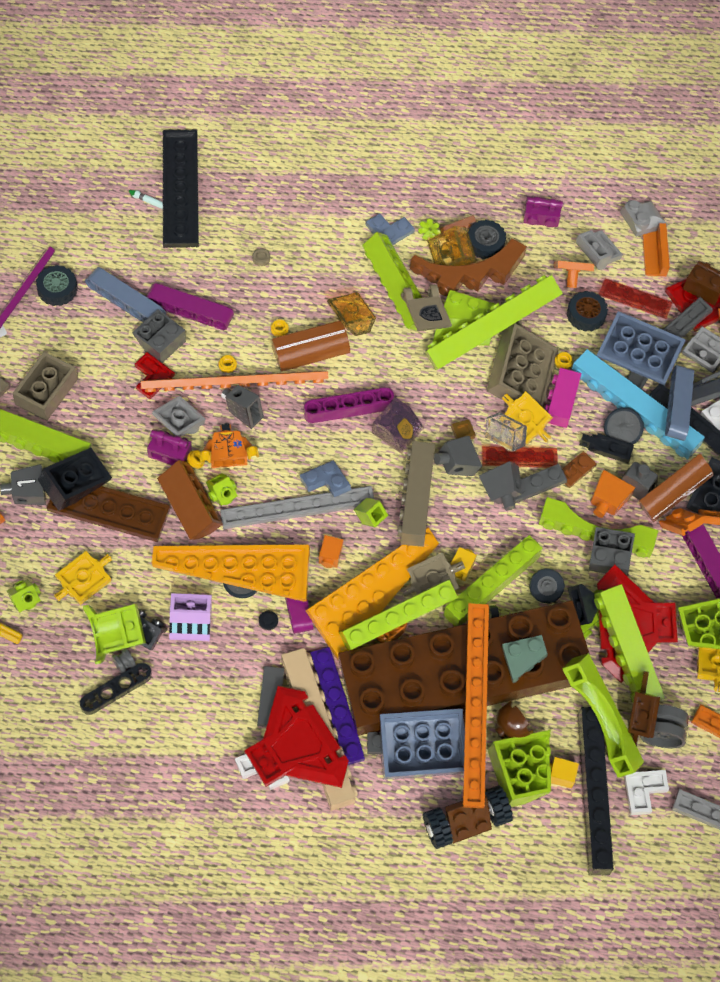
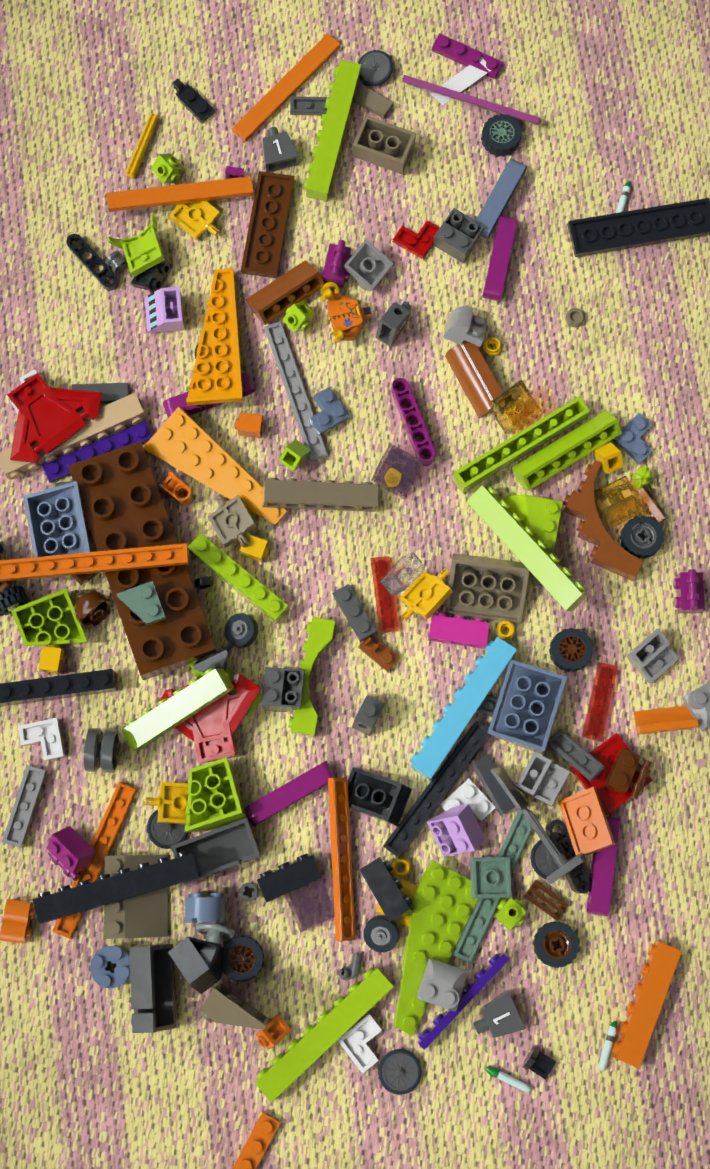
camera: 85 degrees right, 15 degrees up
black slope [38,447,112,511] -> none
orange plate [140,371,328,392] -> none
yellow plate [218,355,237,373] -> none
black plate [258,611,278,630] -> none
lime arch [339,580,458,650] -> none
dark tan flag [401,284,452,331] -> none
dark grey torso [434,436,482,476] -> none
pearl gold plate [451,419,476,439] -> none
dark grey torso [479,461,522,511] -> none
orange tile [554,261,594,288] -> none
lime arch [562,653,644,778] -> none
black hinge [580,433,634,464] -> none
orange torso [591,470,635,518] -> none
dark grey wheel [604,408,644,444] -> none
reddish brown plate [628,671,660,746] -> none
dark orange brick [639,454,713,523] -> none
orange plate [659,508,705,536] -> none
sand blue beam [665,365,694,441] -> none
none -> orange tile [106,176,254,212]
none -> magenta tile [225,166,245,179]
none -> light grey brick [443,306,487,347]
none -> lime brick [452,396,590,494]
none -> yellow brick [594,442,624,474]

